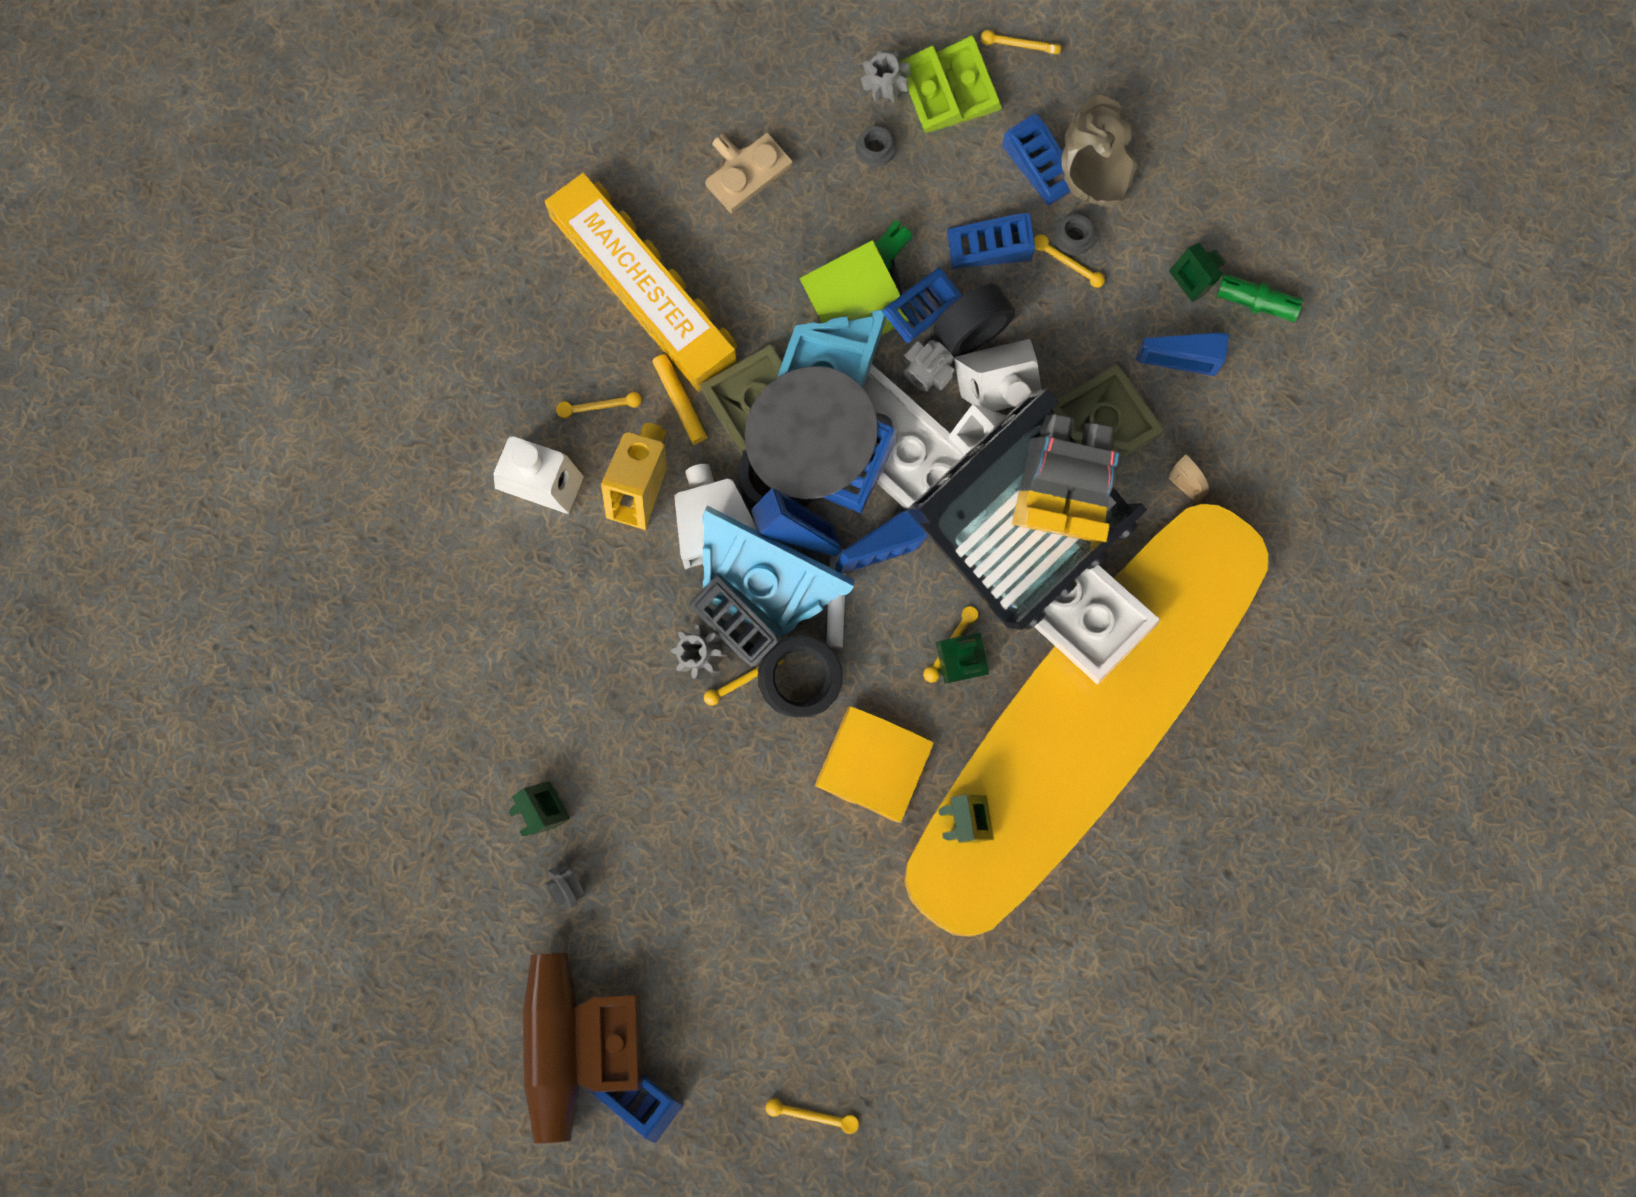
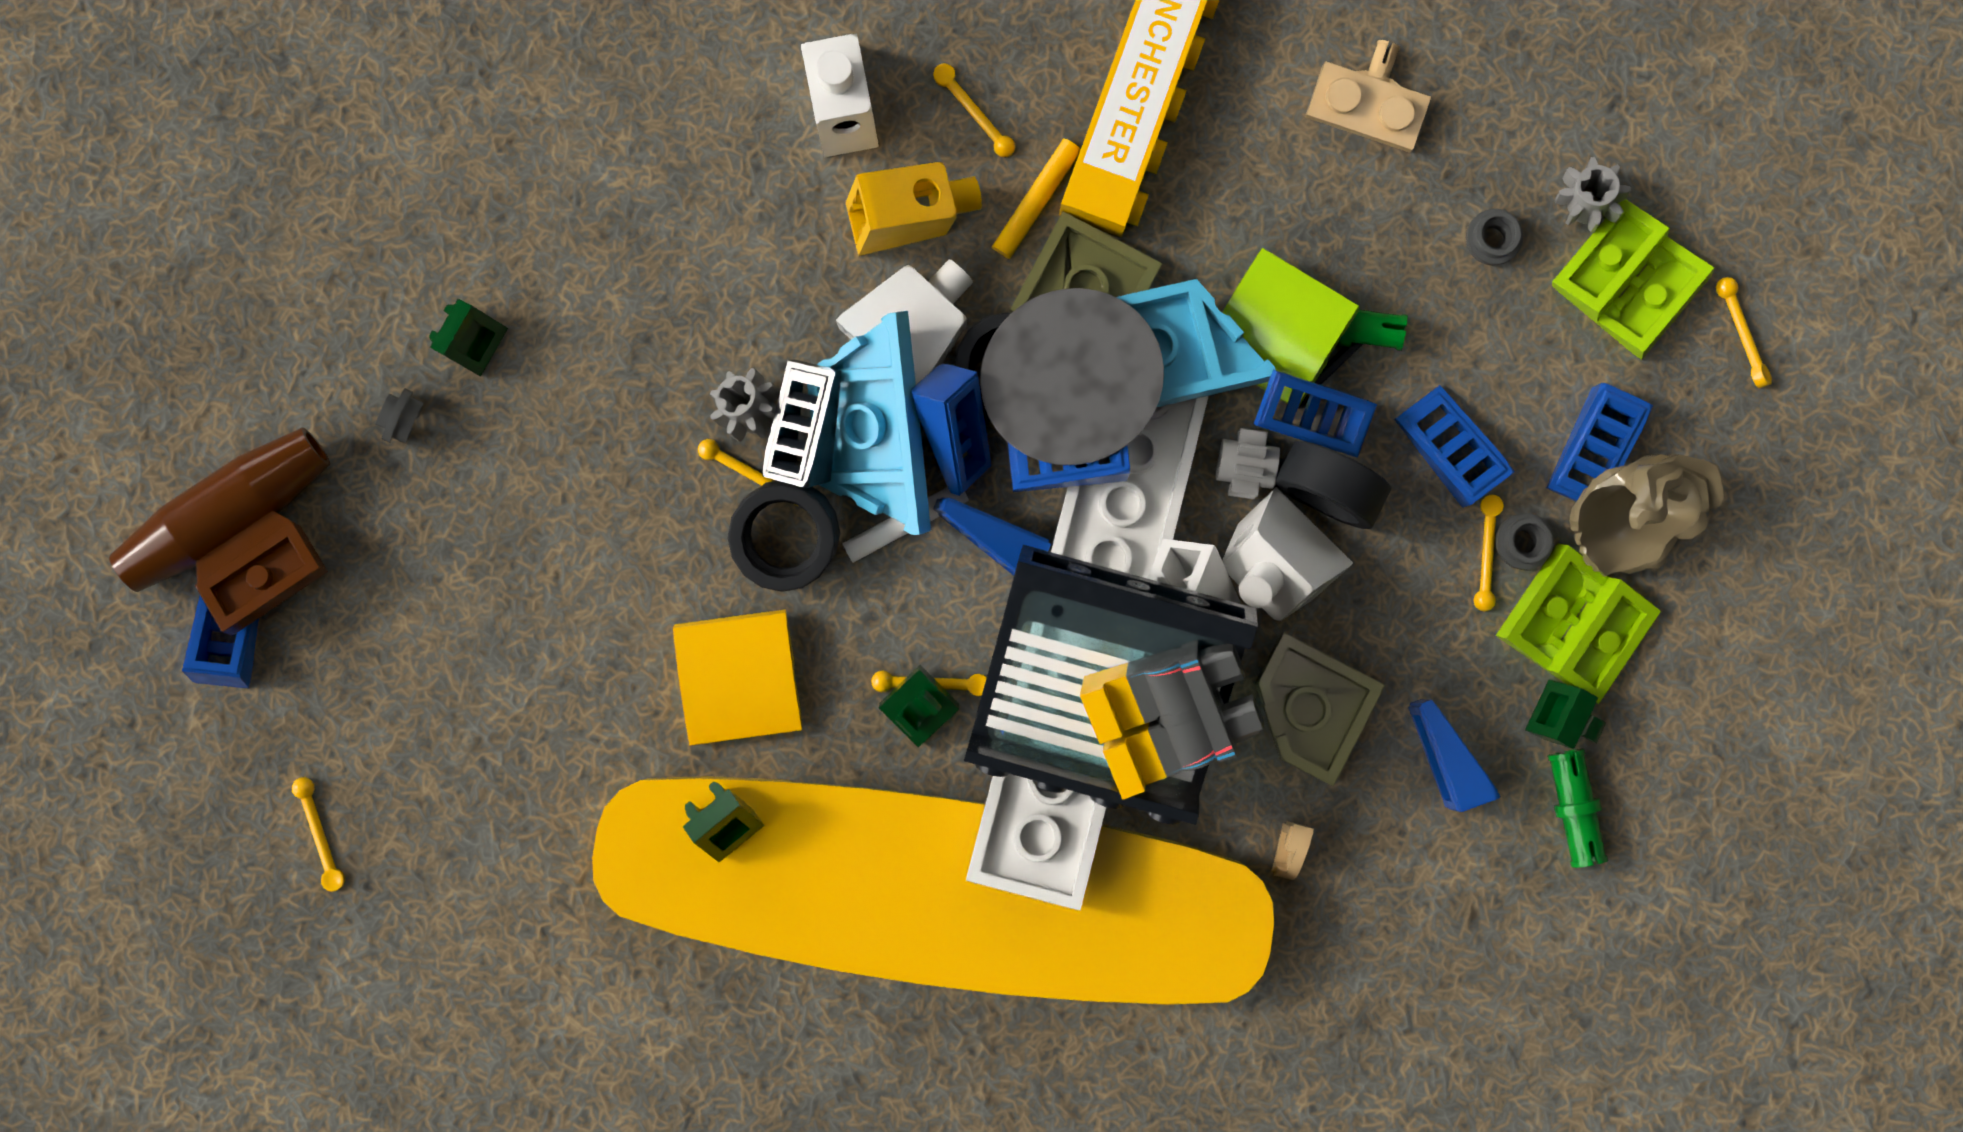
camera: 55 degrees right, 10 degrees up
none -> lime slope [1495,543,1661,704]

